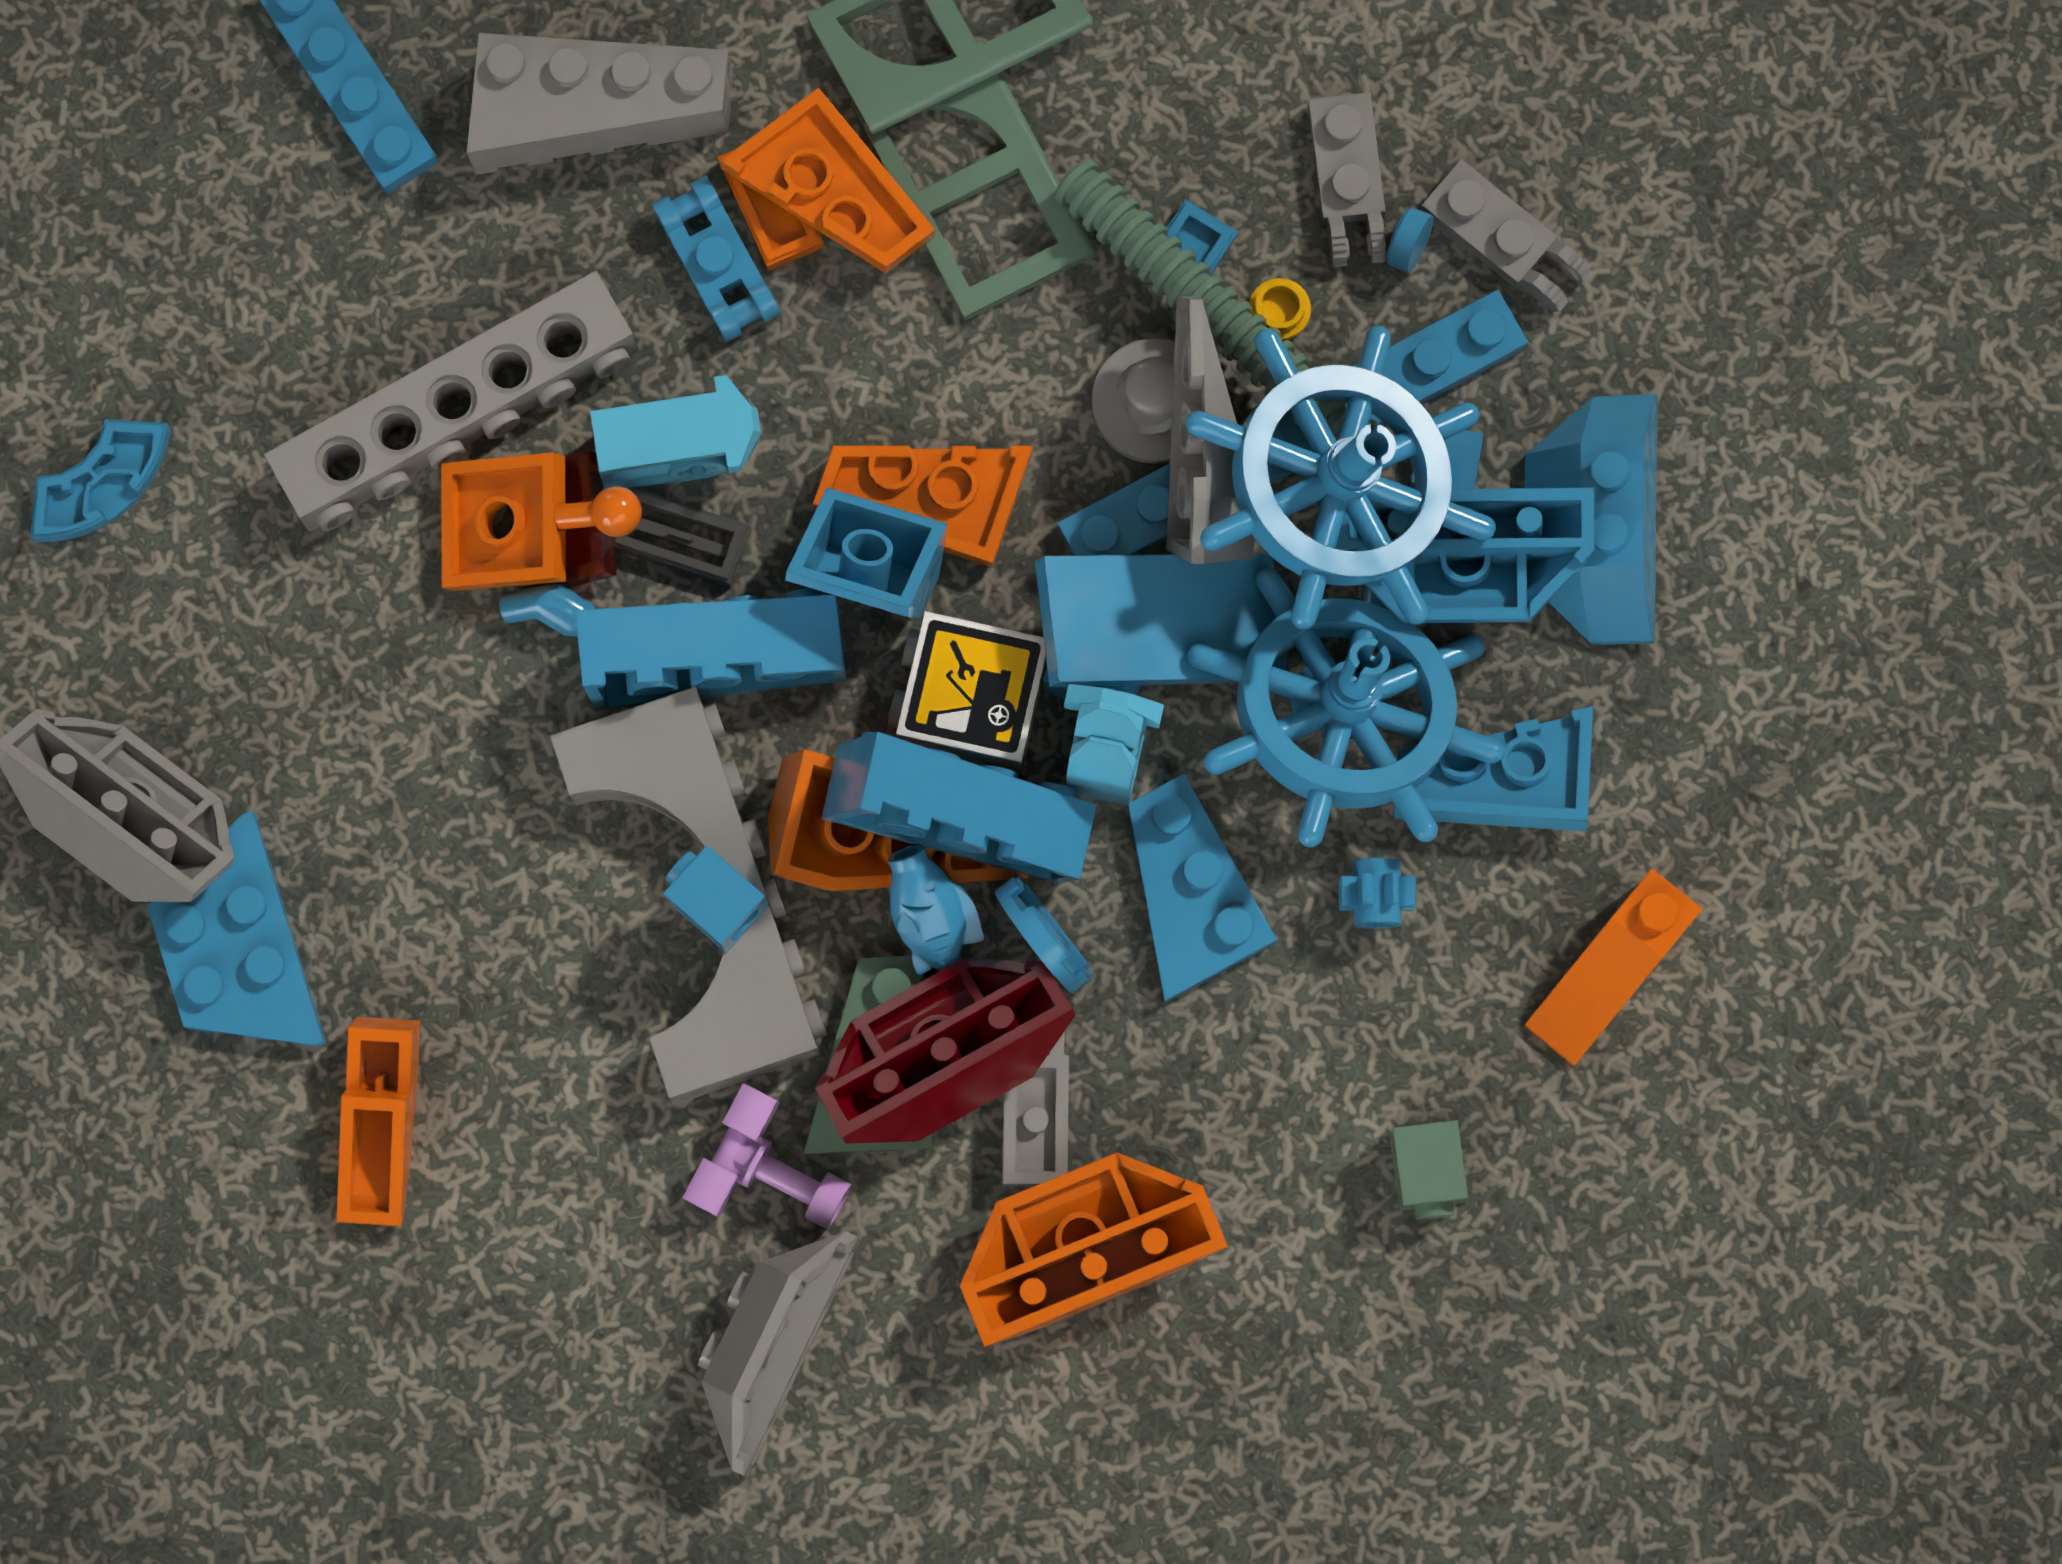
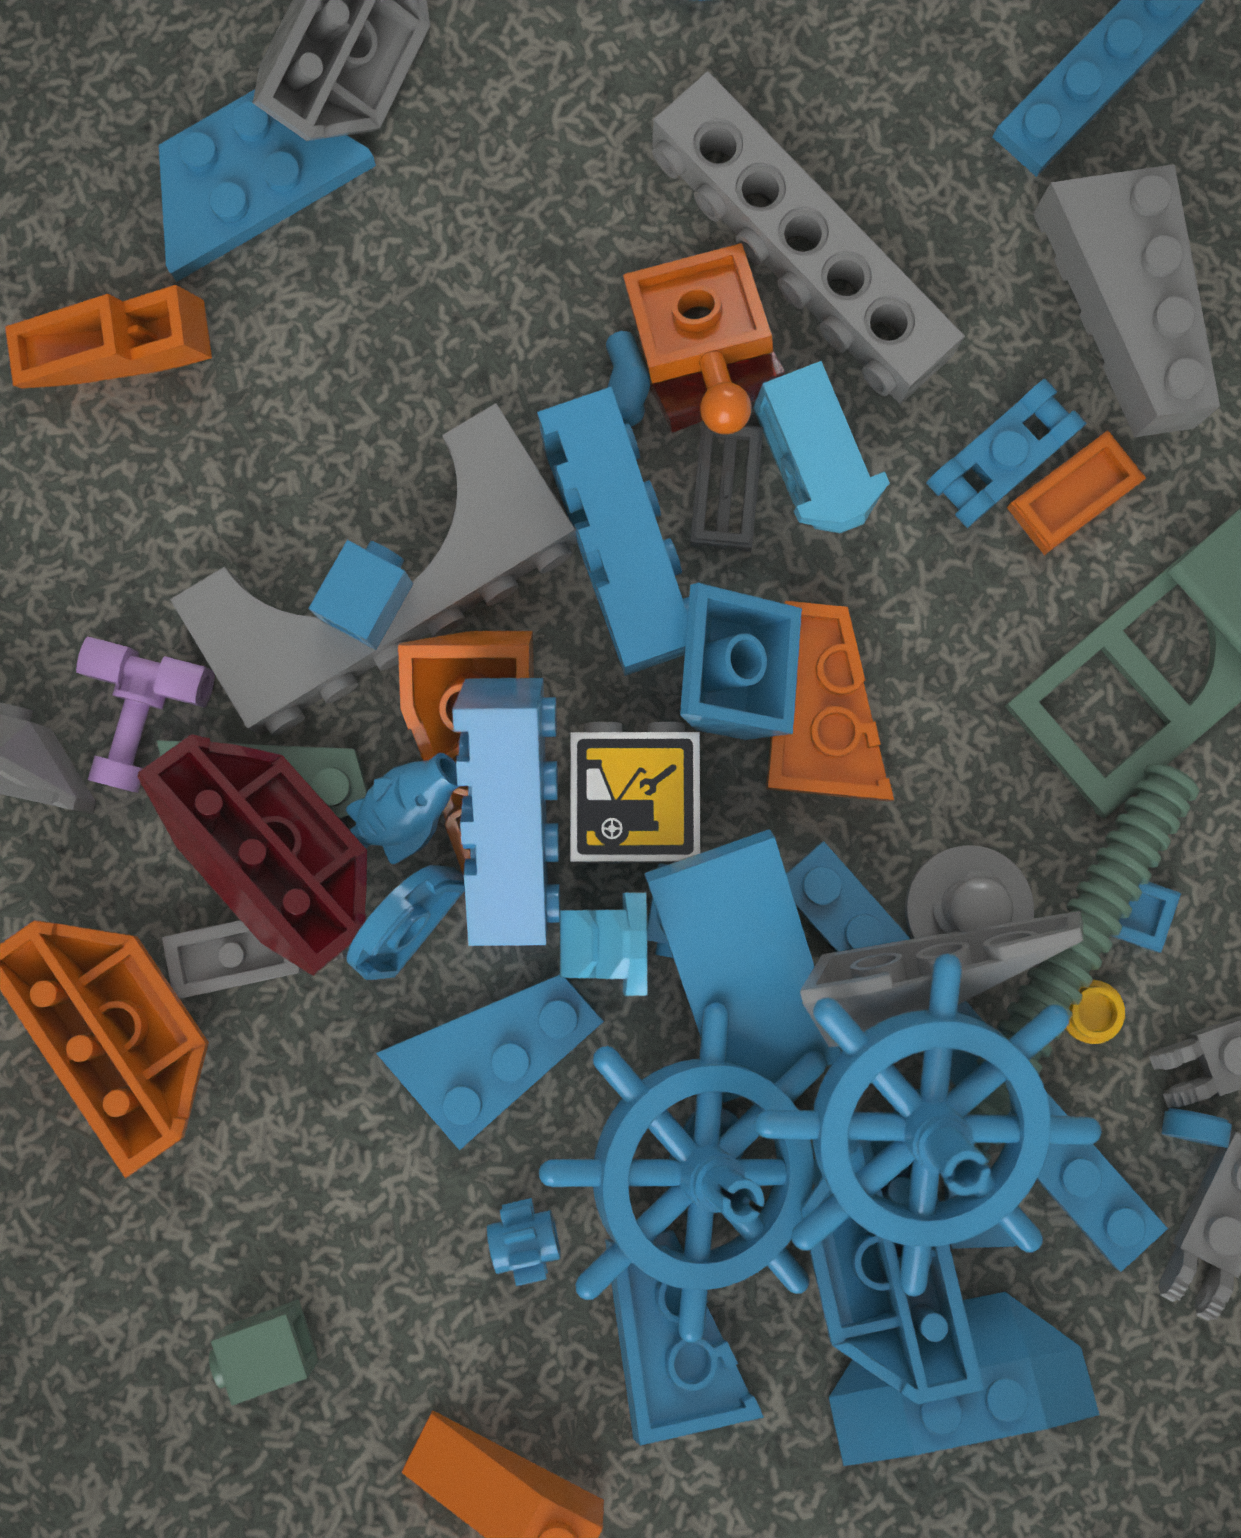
camera: 75 degrees right, 5 degrees up
orange wing [720,87,935,274] -> none

